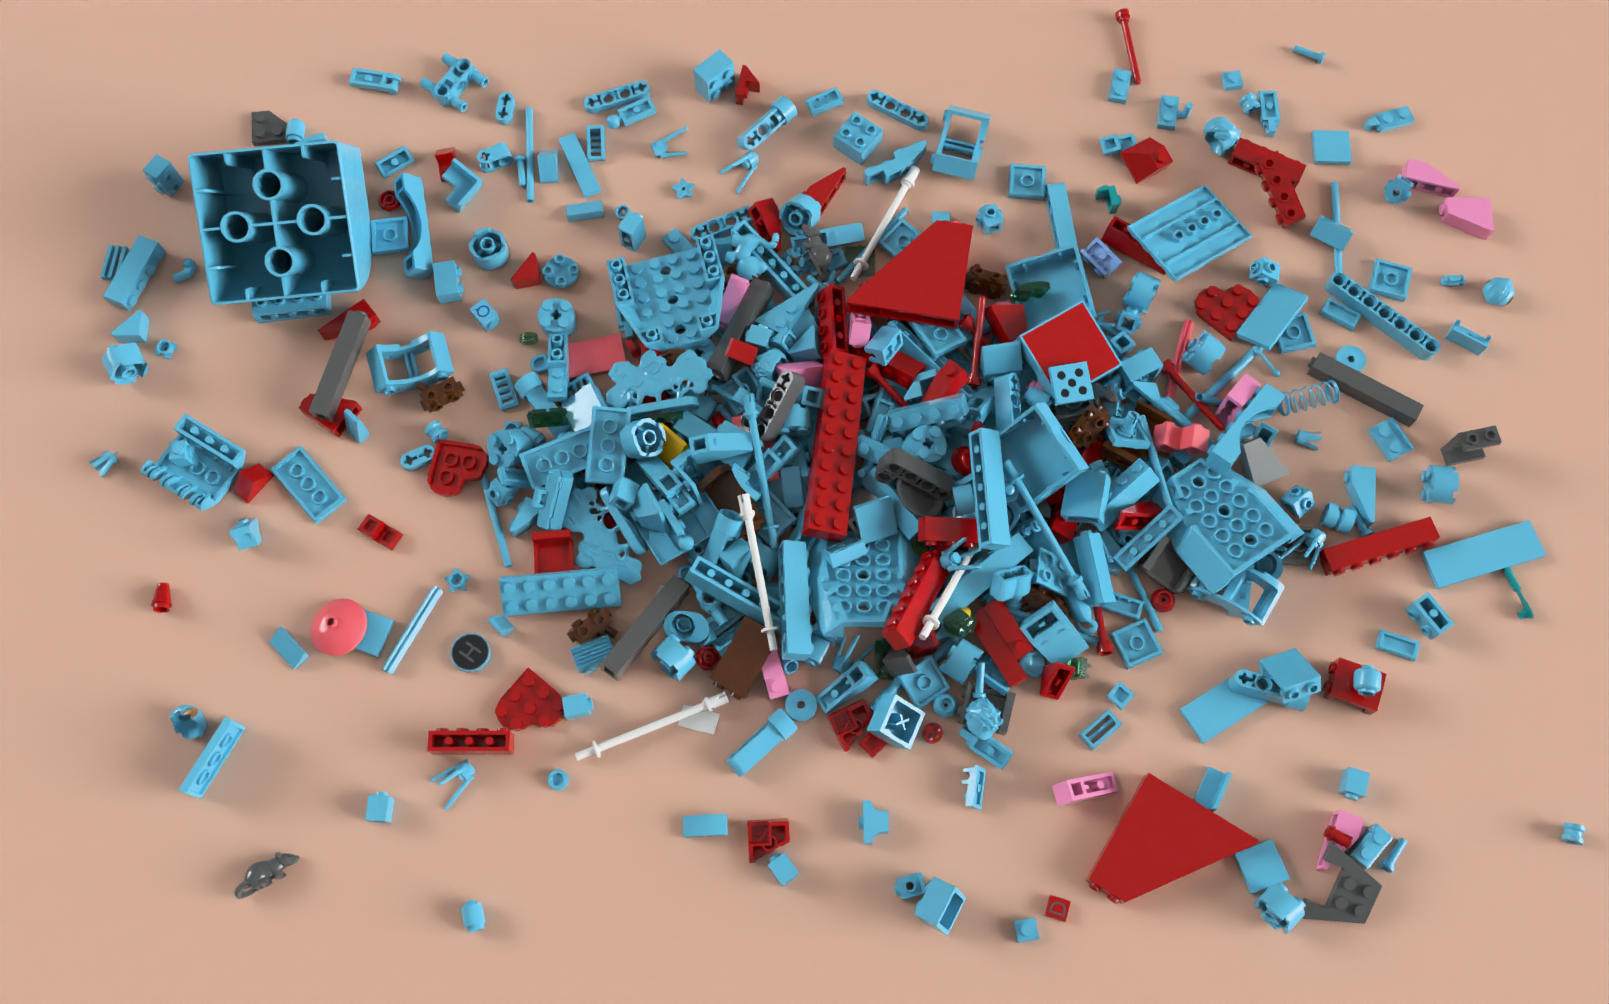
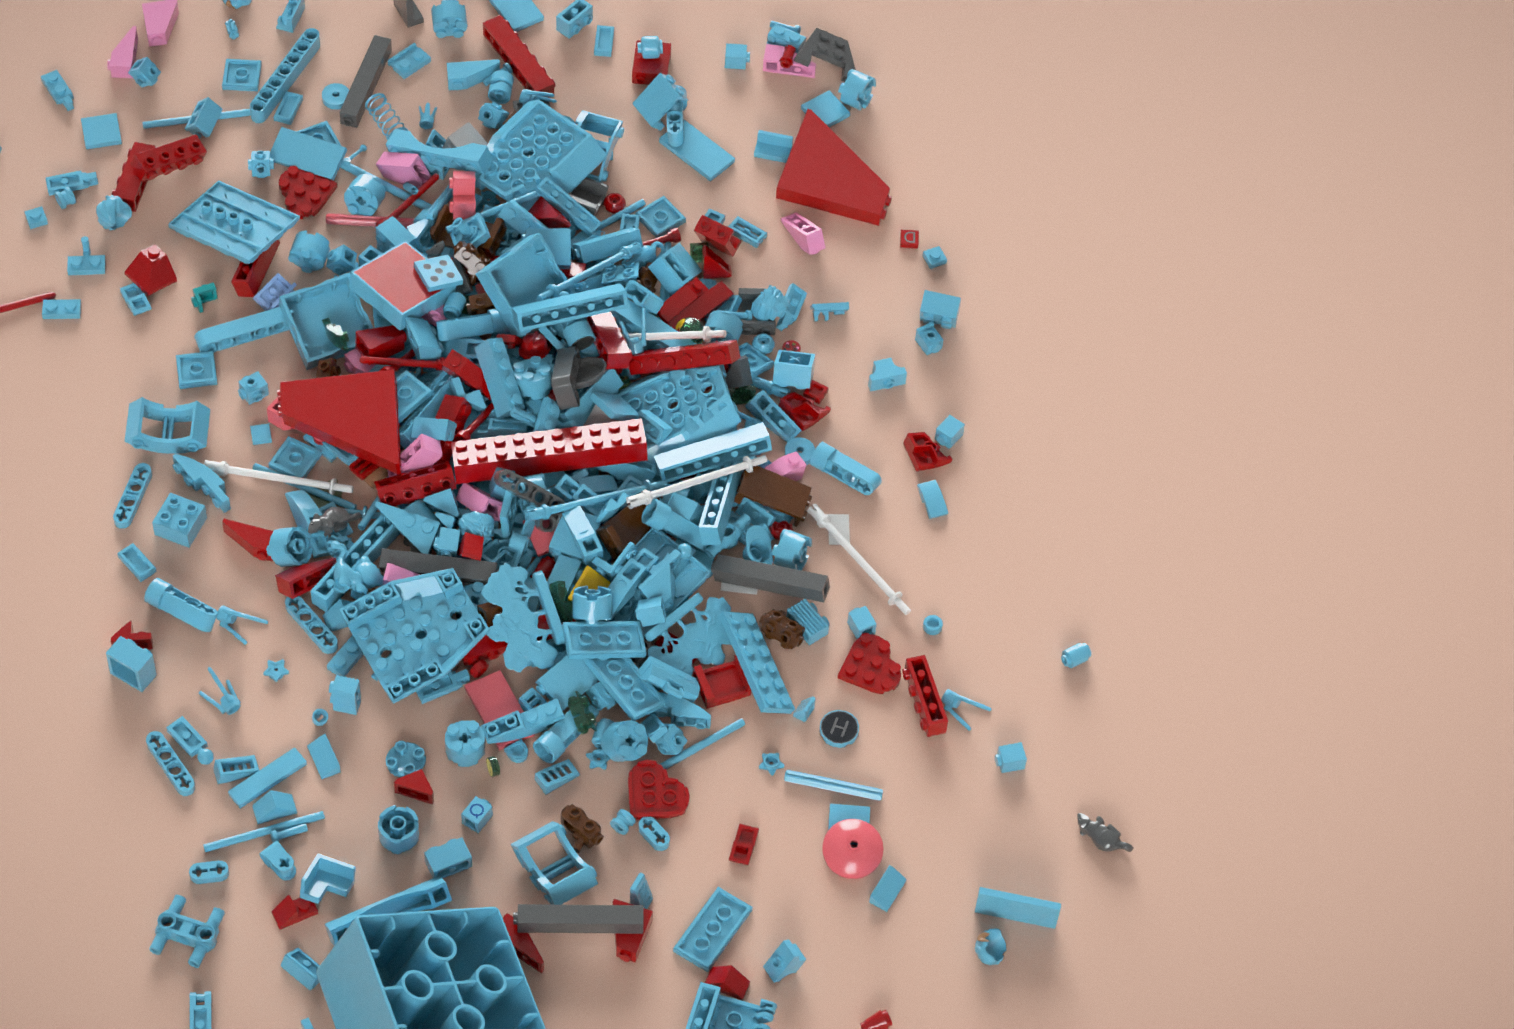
camera: 110 degrees left, 15 degrees down
none -> red panel [694,215,742,257]

